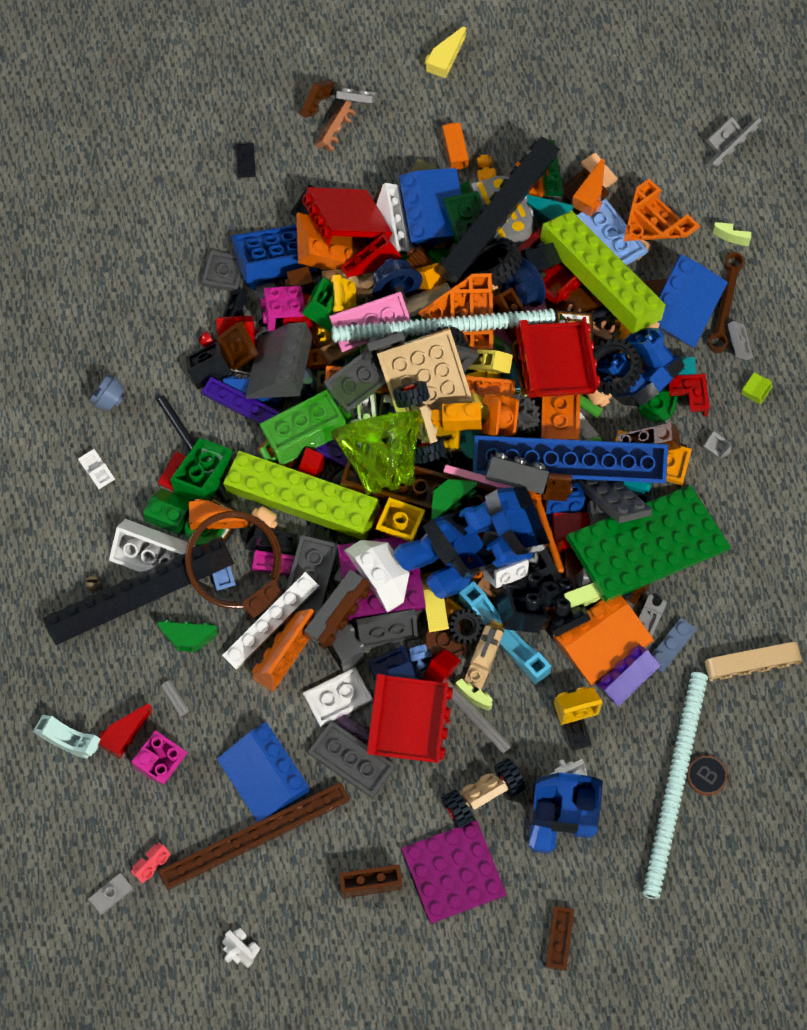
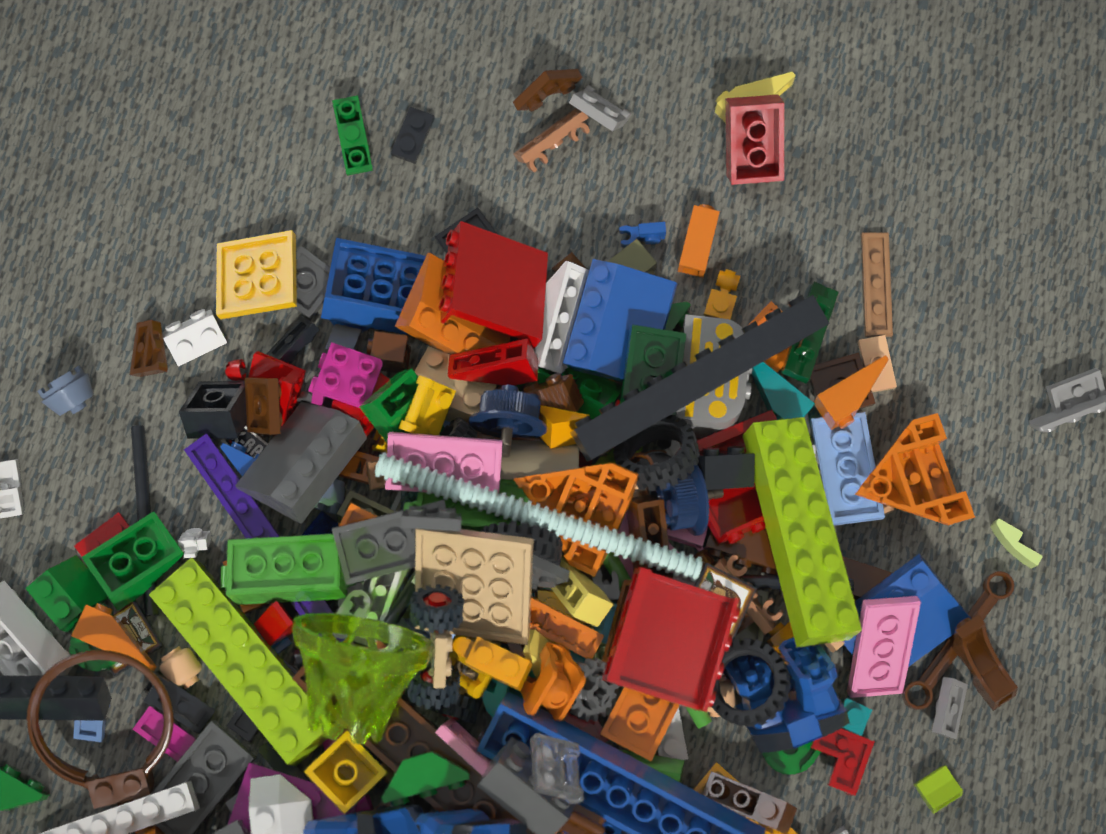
camera: 25 degrees right, 10 degrees up
none -> reddish brown wing [130,320,168,377]
none -> white bracket [163,309,227,366]
none -> white plate [178,528,211,558]
none -> yellow plate [216,230,297,320]
none -> green slope [332,95,373,176]
none -> clear plate [530,733,584,804]
none -> blue plate [619,222,666,248]
none -> red brick [725,94,784,185]
none -> bright pink tile [847,596,921,698]
none -> medium nougat tile [861,232,893,337]
none -> reddish brown arch [953,615,1018,711]

